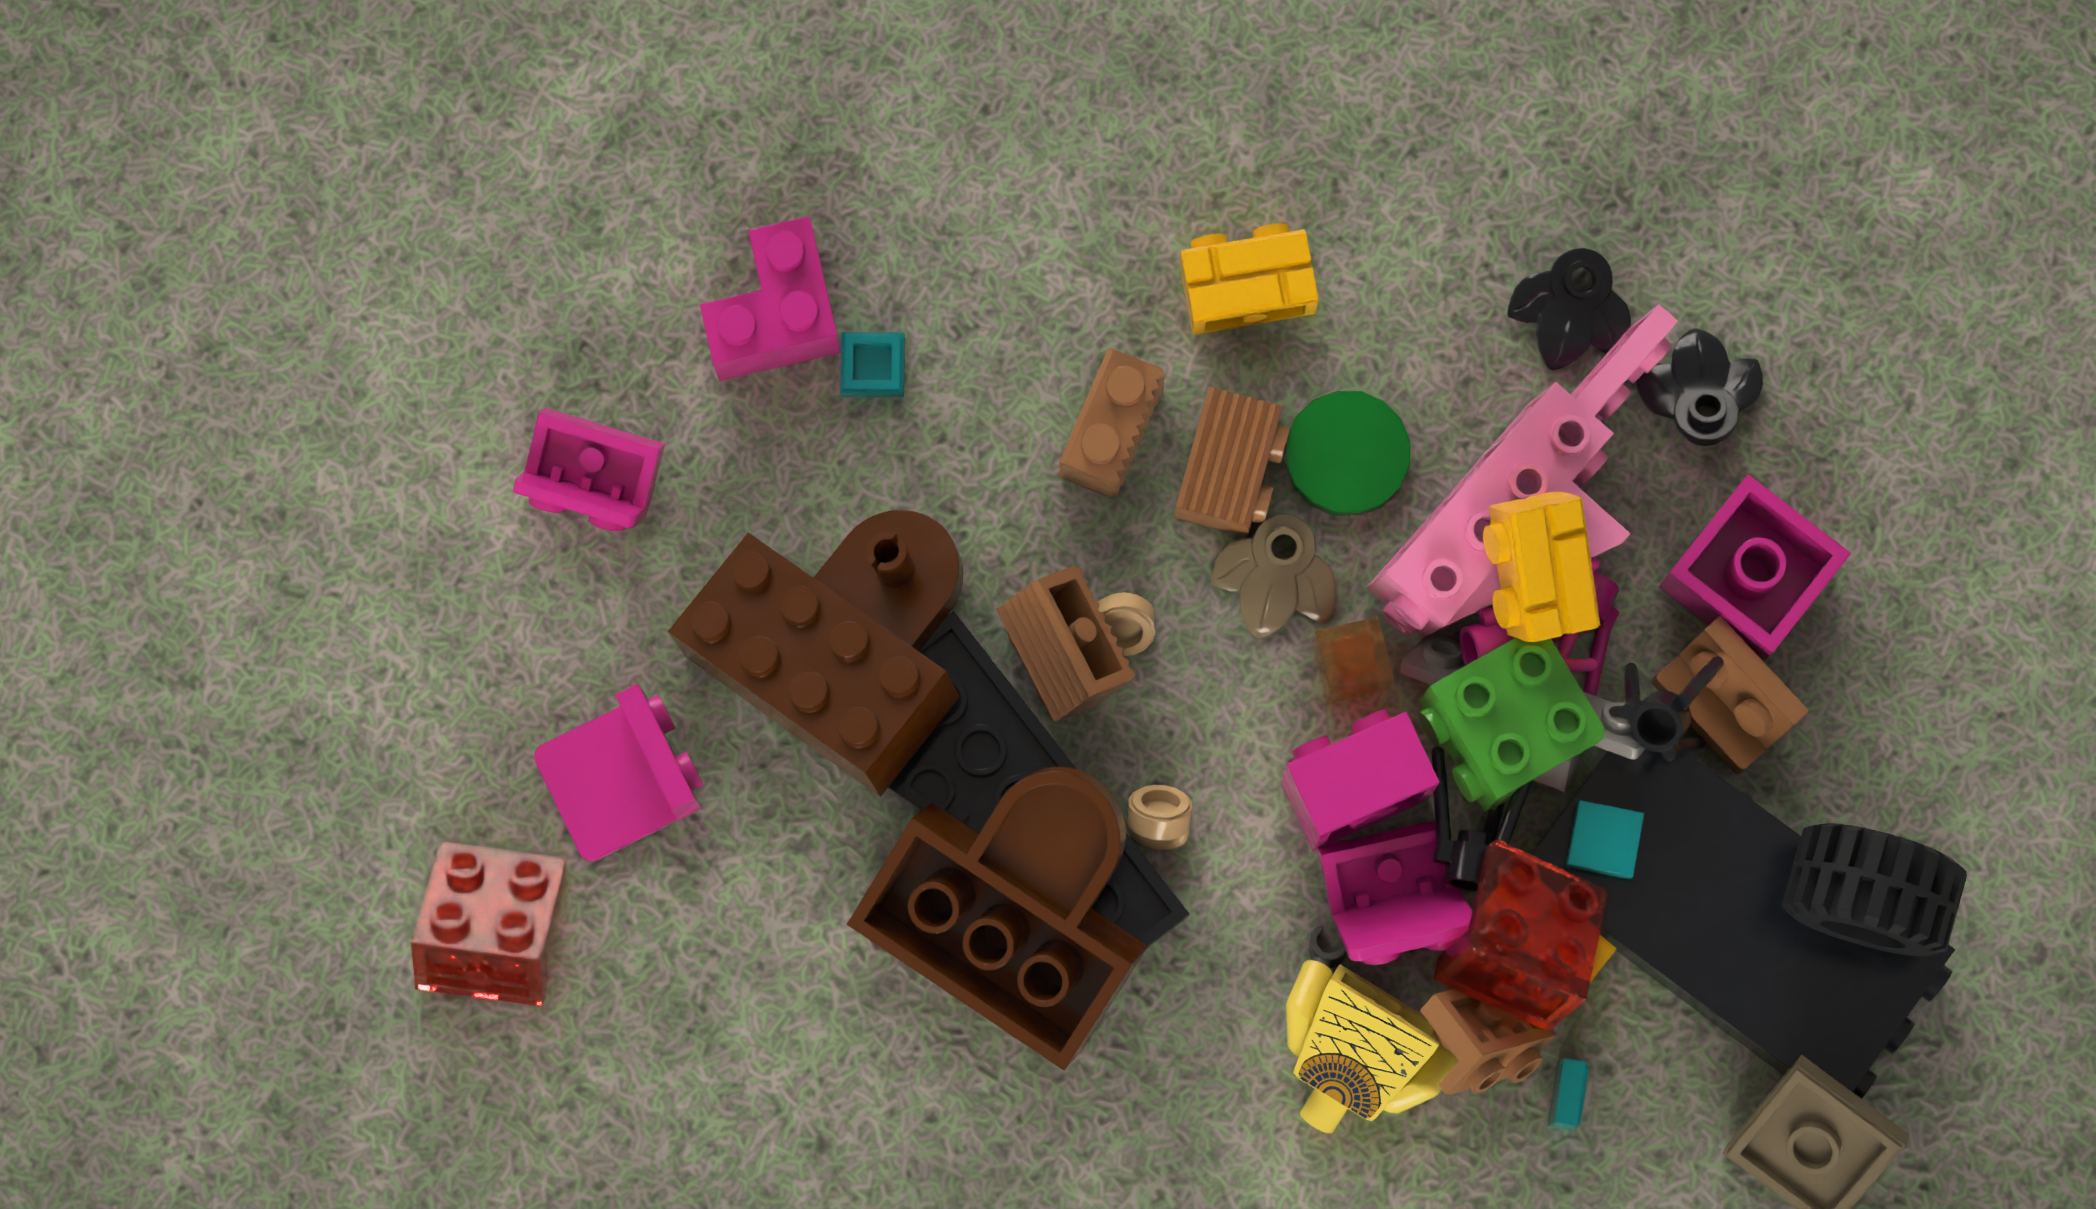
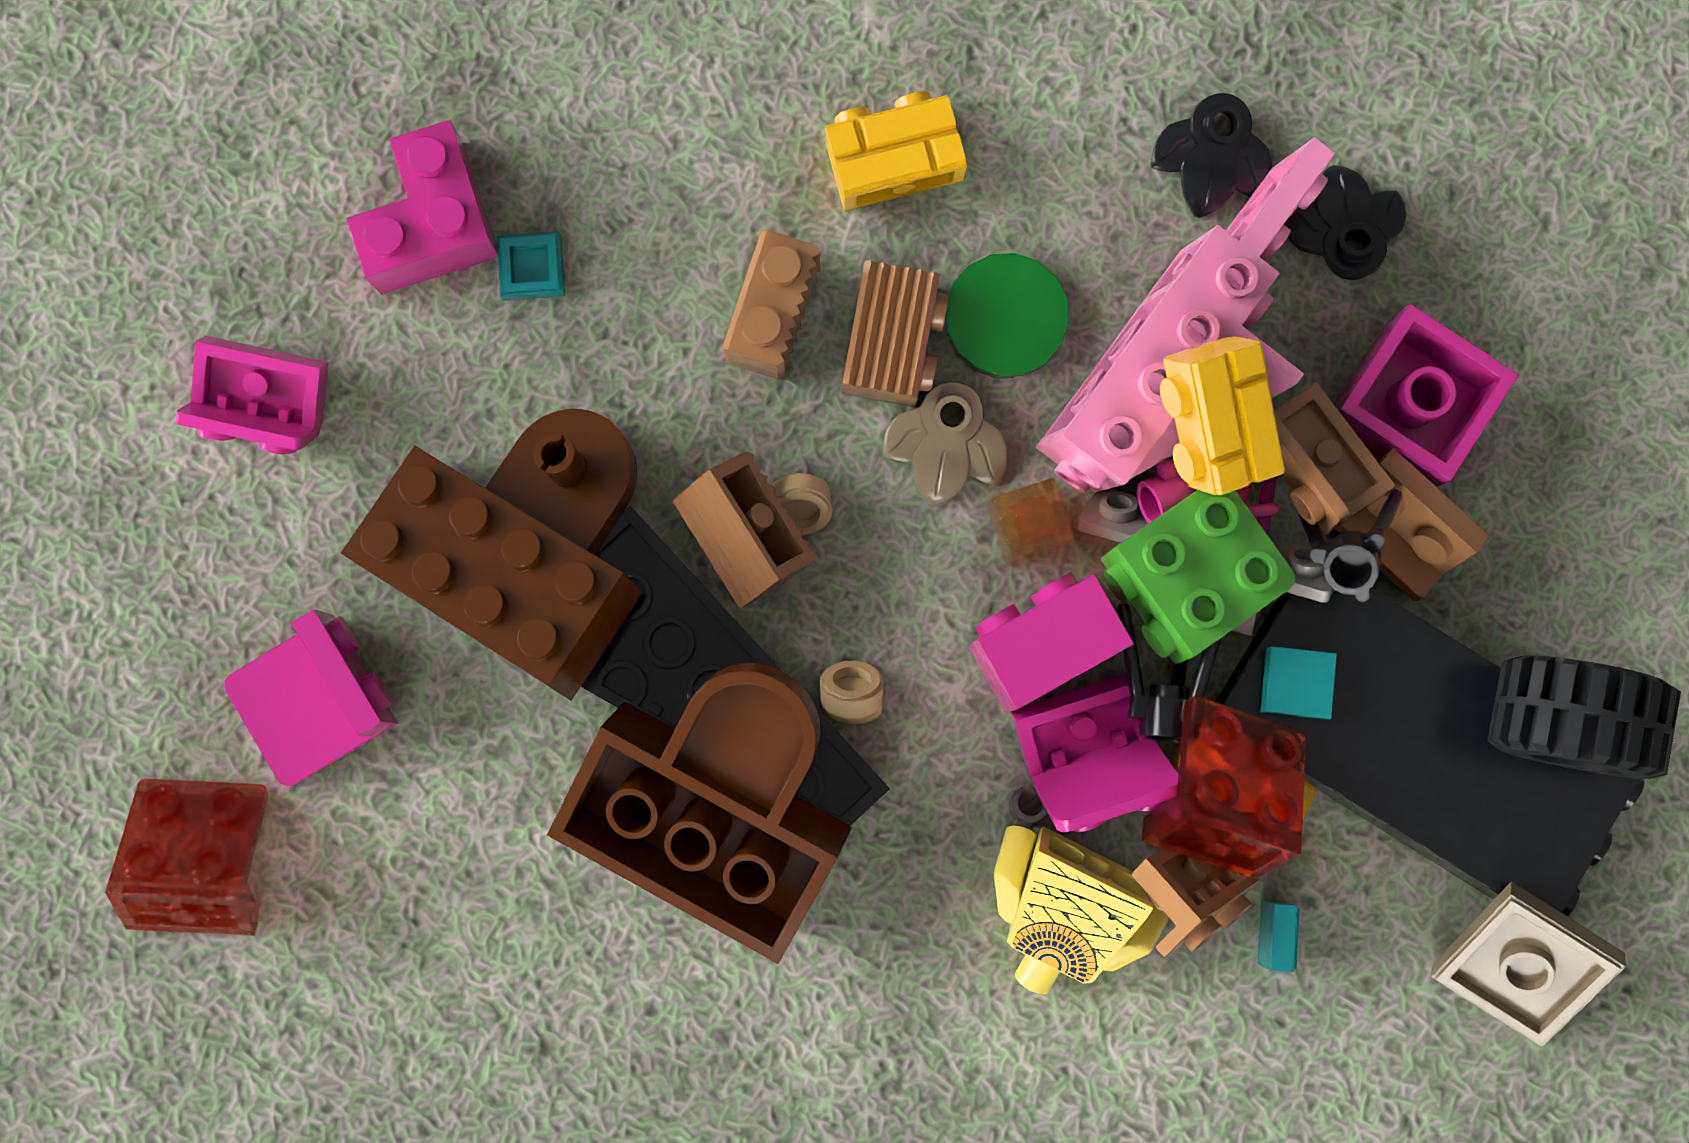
camera: 15 degrees left, 5 degrees up
none -> medium nougat bracket [1274,382,1396,535]

